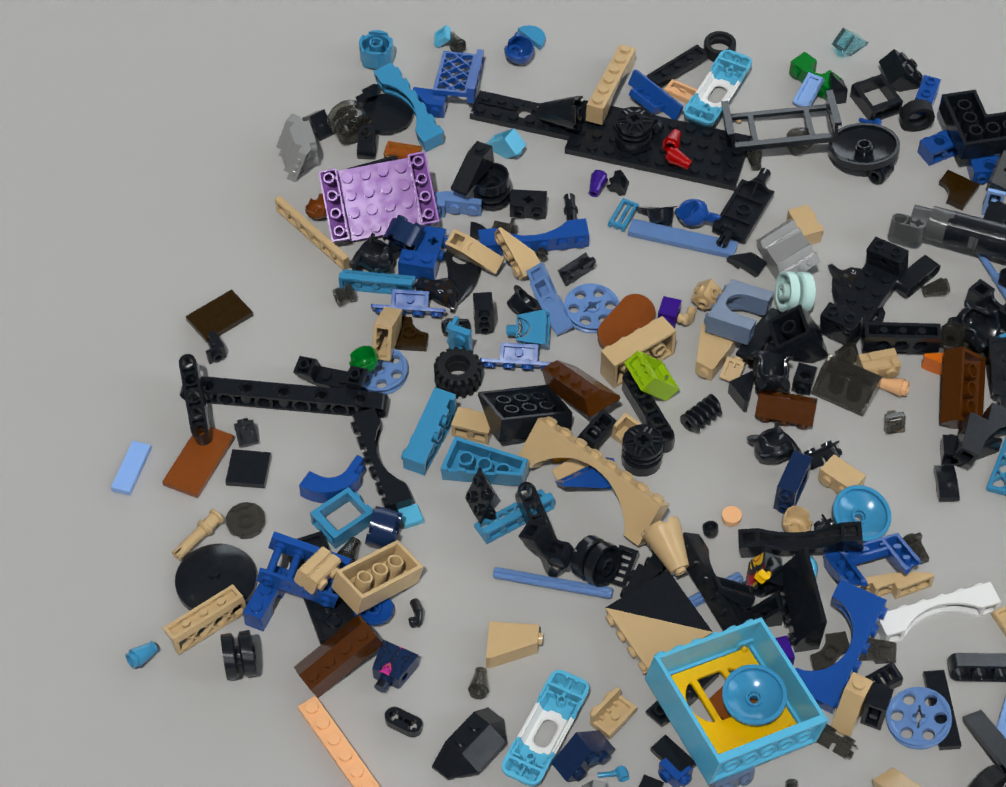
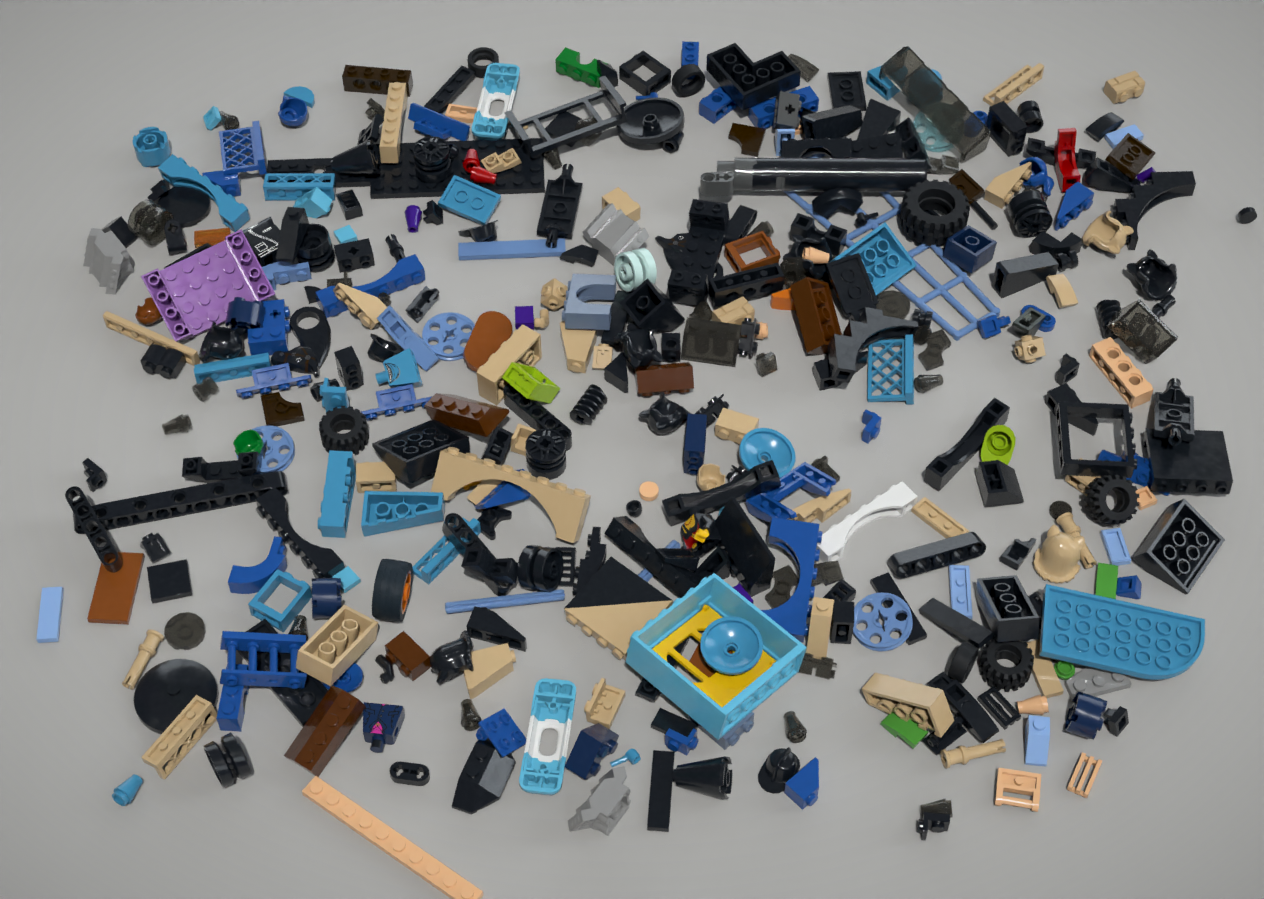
camera: 20 degrees left, 0 degrees up
dark brown tile [185,289,253,343] -> none
tan brick [294,546,341,594] -> none
tan slope [372,307,403,361] -> none
tan slope [445,229,504,275] -> none
black hinge [465,467,496,524] -> none
dark azure tile [608,198,639,232] -> none
tan cone [641,516,689,576] -> none
blue hair [675,199,721,227] -> none
light blue tile [792,72,825,107] -> none
clear light blue slope [831,28,869,56] -> none
black slope [879,49,923,92] -> none
black slope [934,465,960,501] -> none
none -> black brick [140,344,186,378]
none -> clear smoke cone [162,414,192,435]
none -> black piece [243,216,280,267]
none -> dark azure fence [263,173,336,200]
none -> medium azure tile [333,225,358,244]
none -> black slope [336,190,363,220]
none -> dark brown brick [342,65,413,97]
none -> black plate [357,114,384,145]
none -> clear smoke tile [365,98,385,120]
none -> black wheel [372,559,413,621]
none -> reddish brown brick [385,631,431,681]
none -> black hair [430,630,474,684]
none -> dark azure plate [438,175,501,225]
none -> black slope [466,606,527,652]
none -> blue hinge [476,708,526,757]
none -> black piece [477,506,512,540]
none -> tan slope [481,148,521,173]
none -> black tile [545,111,591,147]
none -> dark orange window [724,231,781,273]
none -> black hinge [738,318,760,357]
none -> light nougat cone [802,246,829,264]
none -> blue bracket [862,410,882,444]

